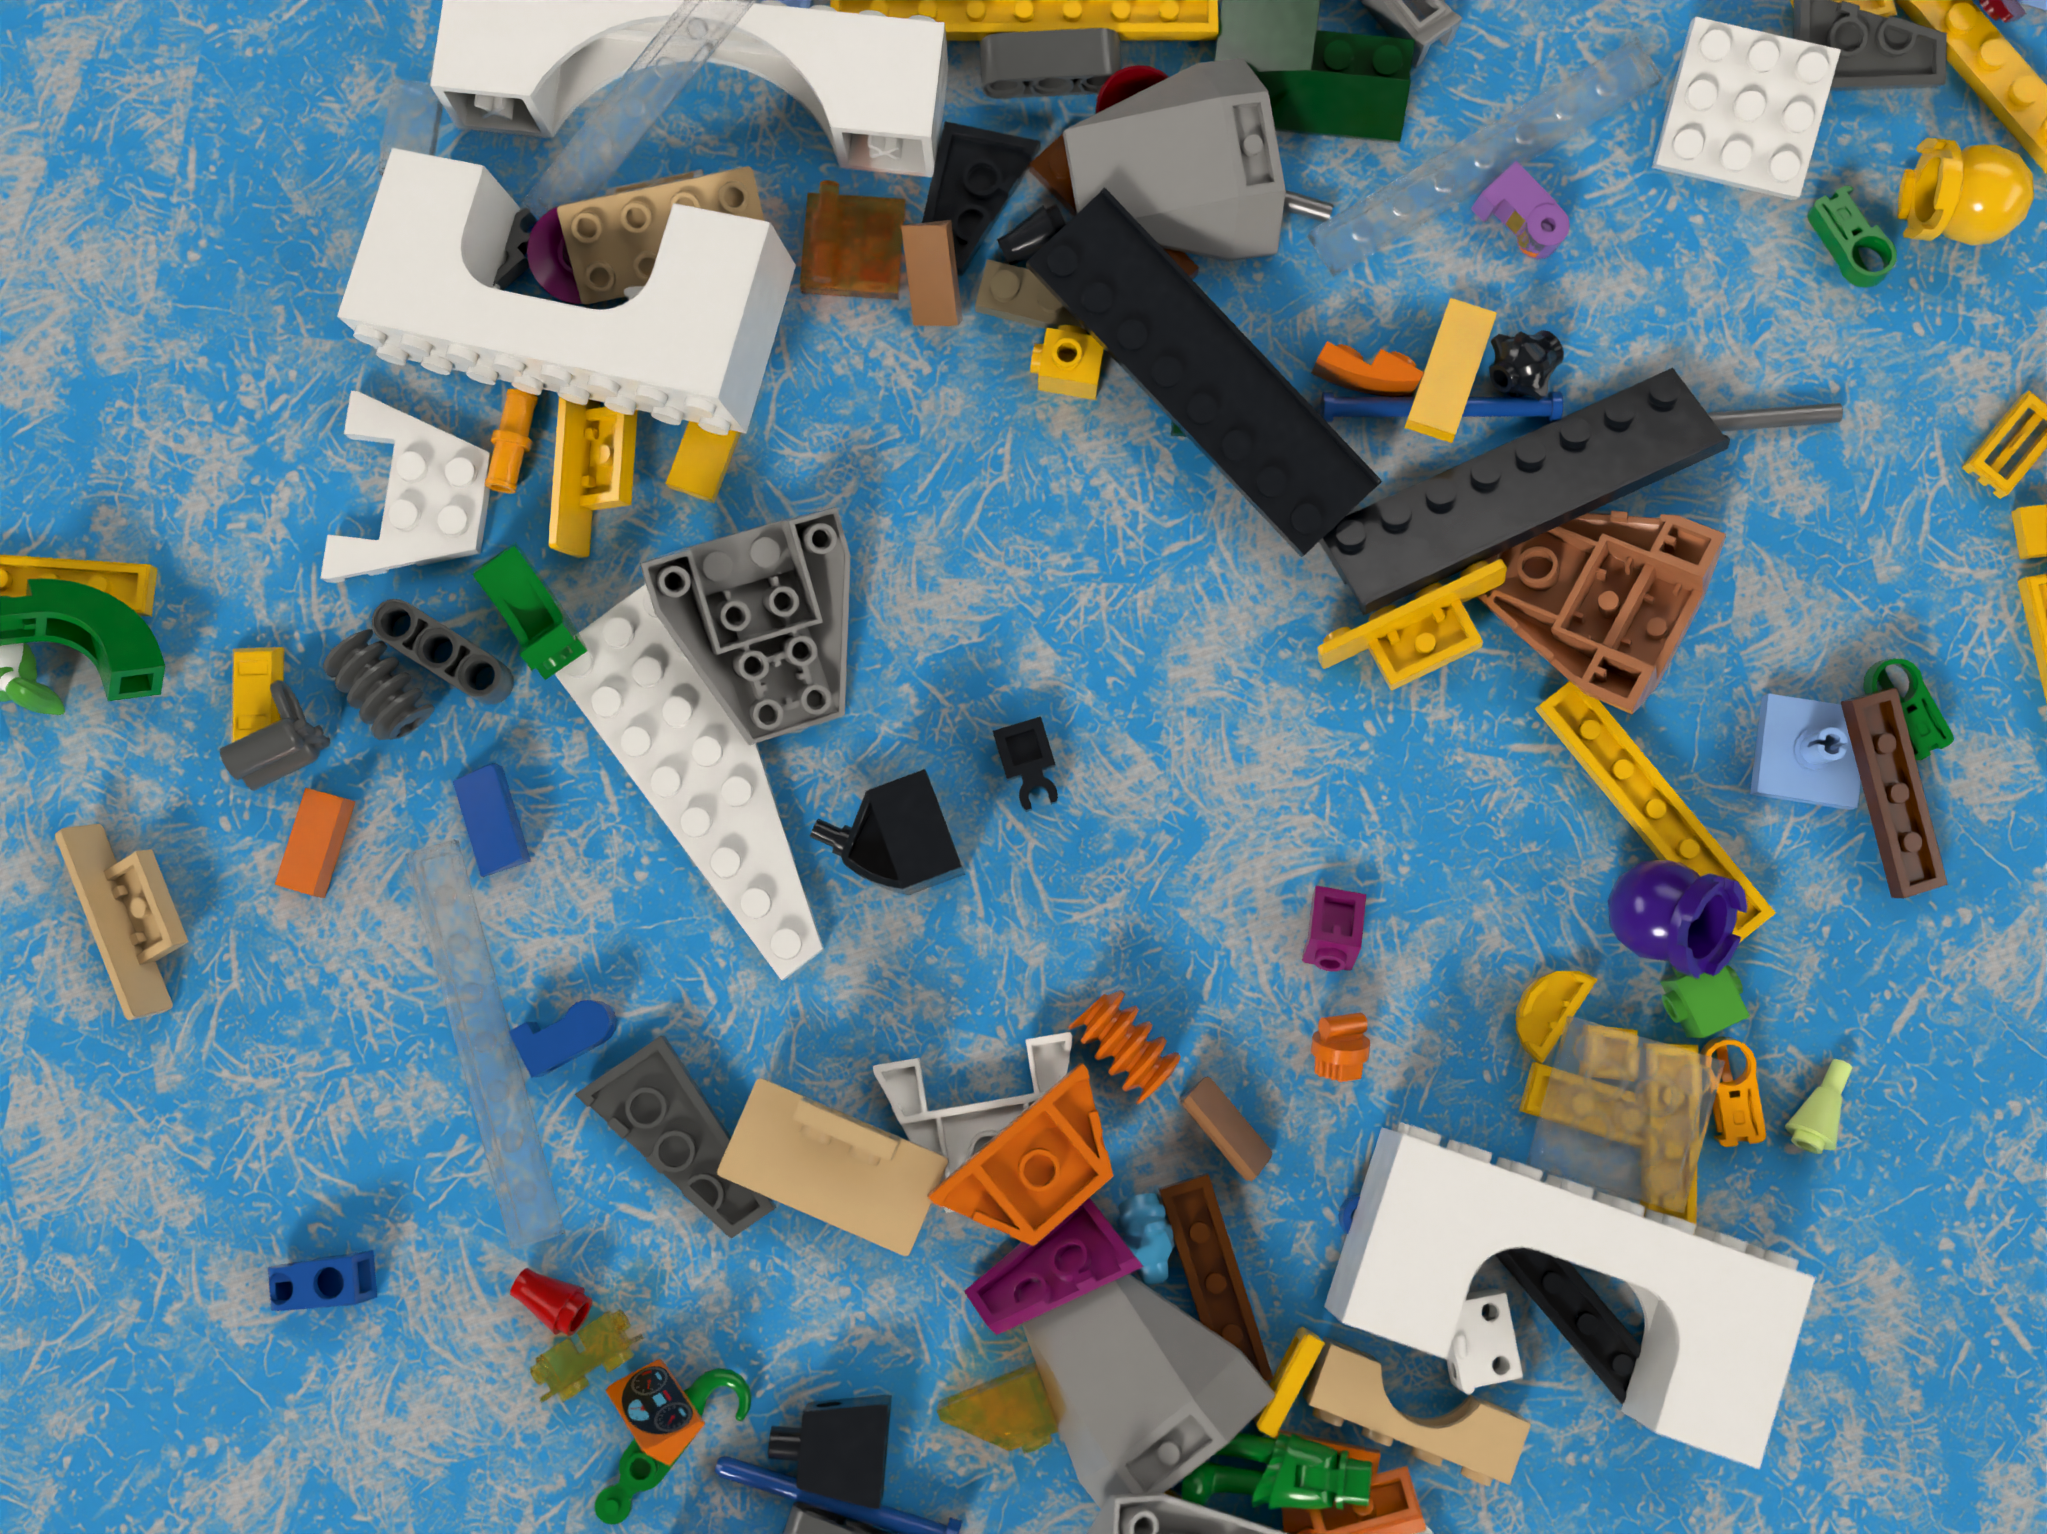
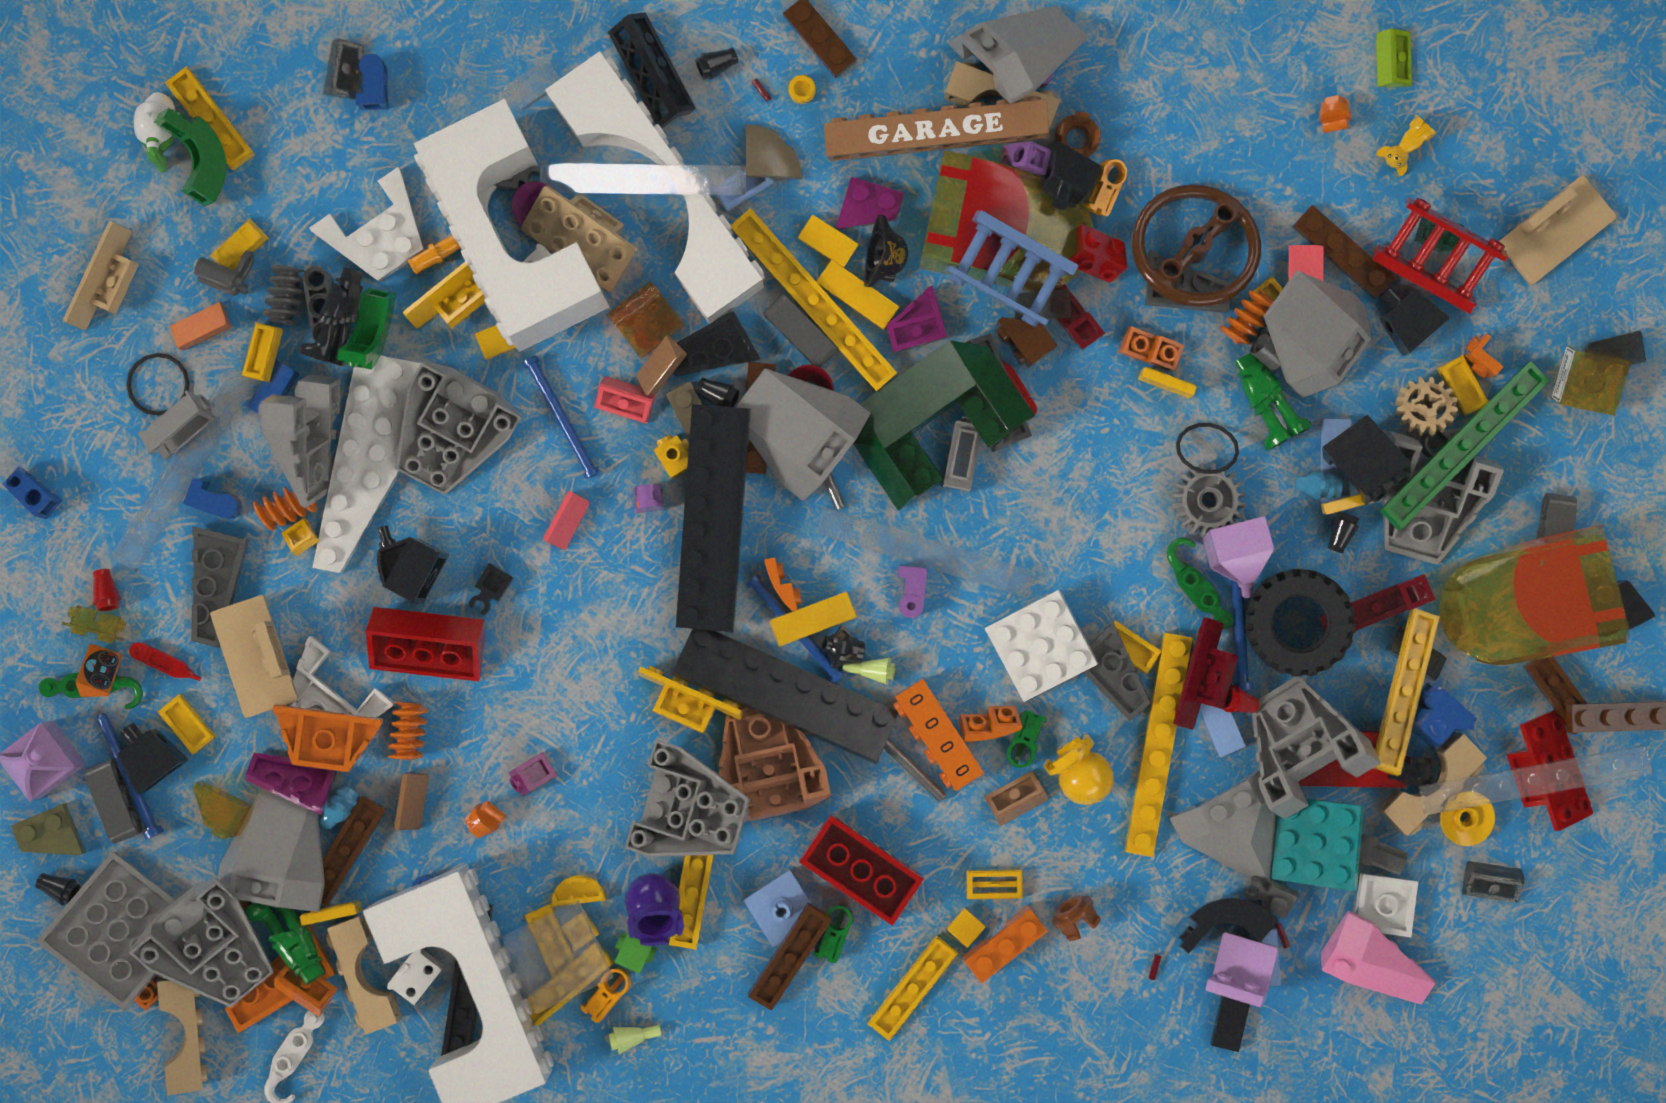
camera: 45 degrees right, 5 degrees up
none -> black piece [126,353,190,416]
none -> red piece [129,642,202,682]
none -> light grey window [138,391,216,461]
none -> yellow tile [158,694,217,755]
none -> yellow tile [241,323,284,383]
none -> orange piece [253,487,317,531]
none -> light grey wedge [258,374,341,507]
none -> yellow tile [282,517,319,557]
none -> black piece [298,267,363,367]
none -> clear smoke slope [323,38,365,100]
none -> blue leg [356,53,389,110]
none -> red slope [366,607,485,682]
none -> blue bar [522,355,601,479]
none -> coral slope [543,491,590,550]
none -> coral slope [594,376,656,424]
none -> light grey wedge [625,740,750,857]
none -> medium lavender leg [633,484,665,513]
none -> red brick [799,813,924,926]
none -> yellowish green cone [843,657,895,685]
none -> orange brick [893,678,984,791]
none -> orange slope [958,706,1022,742]
none -> medium nougat slope [984,770,1048,826]

